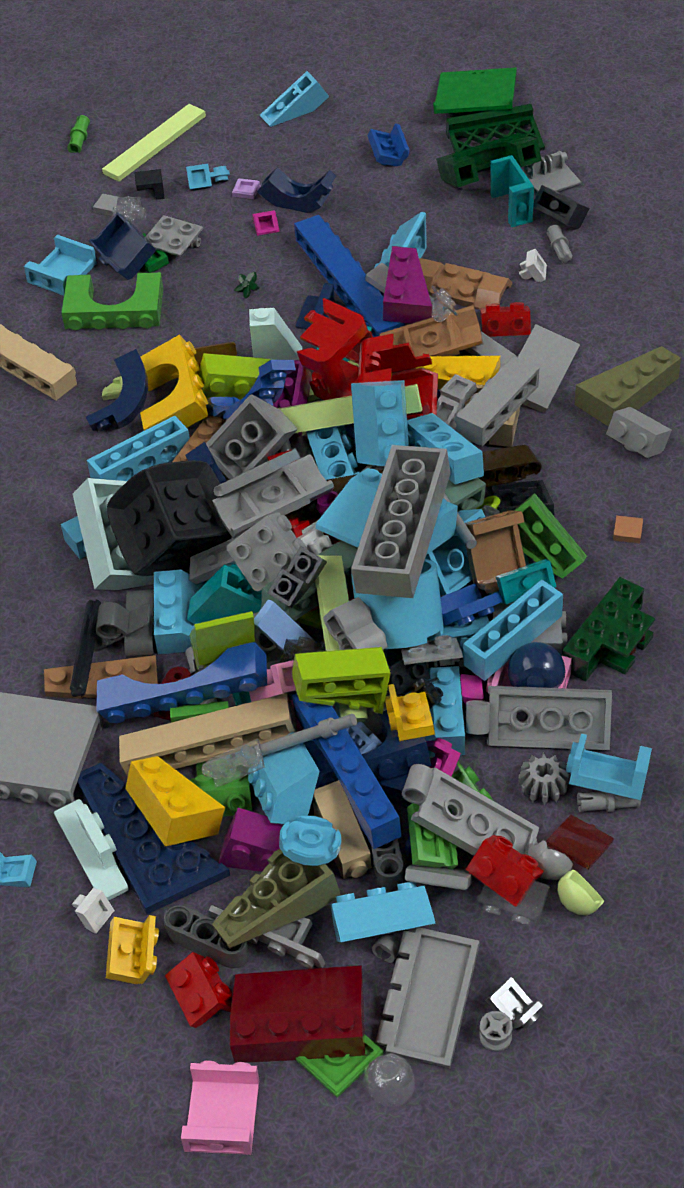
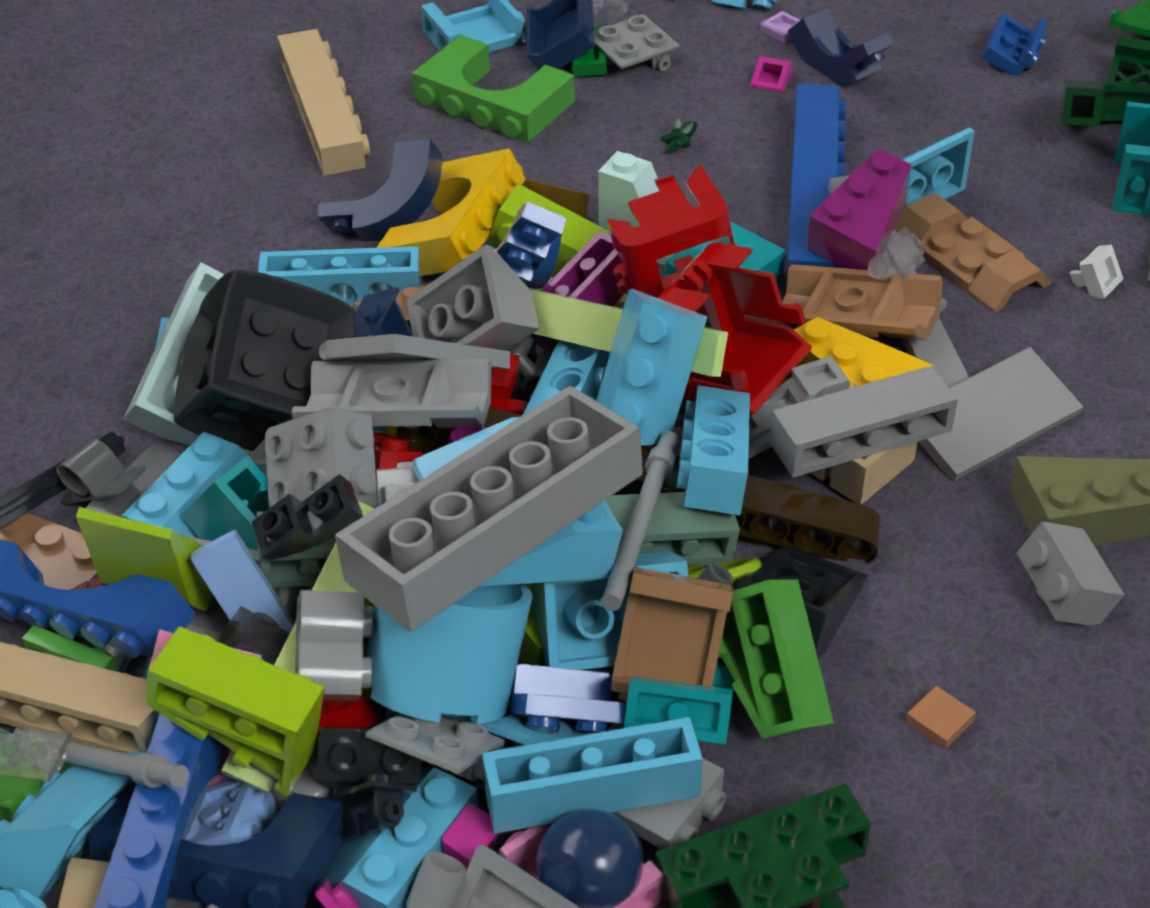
camera: 30 degrees right, 5 degrees down
dark blue panel [296,283,335,330] -> none
yellow bracket [385,684,435,741] -> none
red bracket [480,302,531,337] -> none

